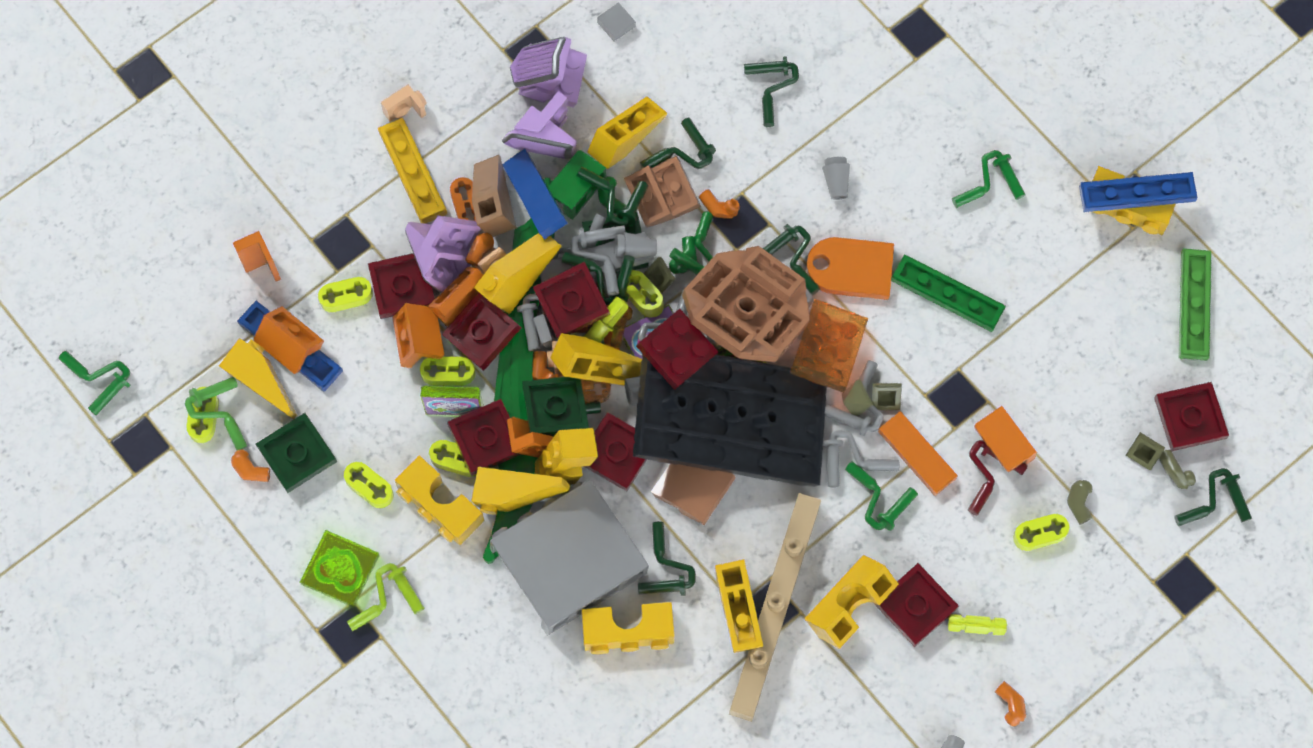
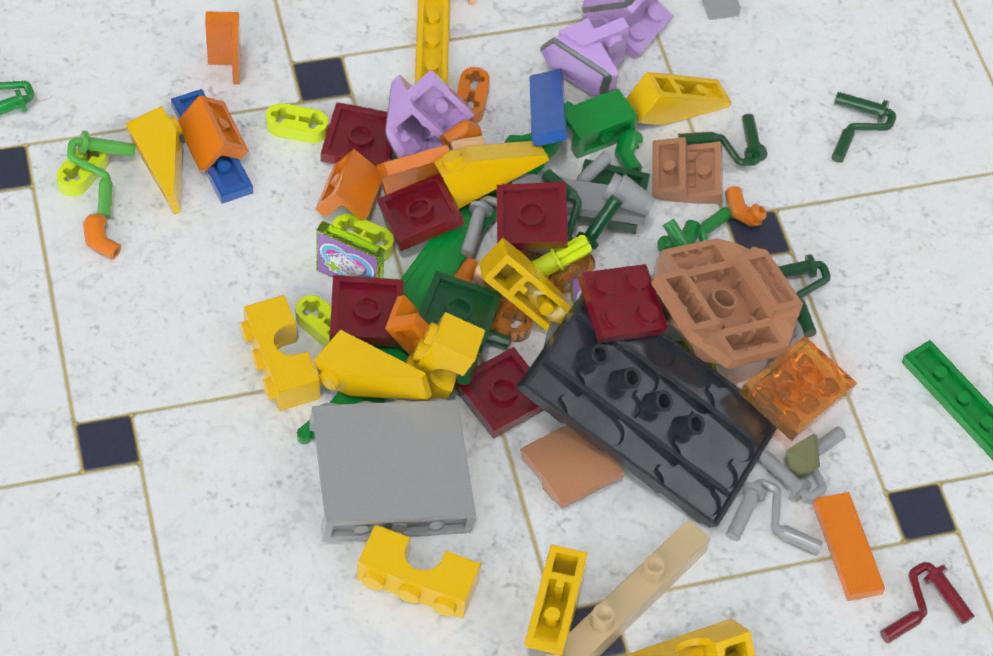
camera: 20 degrees right, 15 degrees down
dark green plate [256,413,337,493] -> none
clear neon green tile [299,530,380,608] -> none
neon yellow beam [344,462,394,508] -> none
lime piece [347,563,425,631] -> none
medium nougat slope [472,155,517,237] -> none
light grey tile [533,314,558,350] -> none
light grey piece [570,225,625,296] -> none
dark green piece [576,166,648,226] -> none
neon yellow beam [626,270,664,318] -> none
dark green piece [638,521,696,596] -> none
olive slope [643,257,676,294] -> none
orange tile [806,237,894,300] -> none
light grey cone [822,157,850,200] -> none
green piece [845,461,918,531] -> none
olive slope [871,383,902,410] -> none
orange panel [974,406,1037,472] -> none

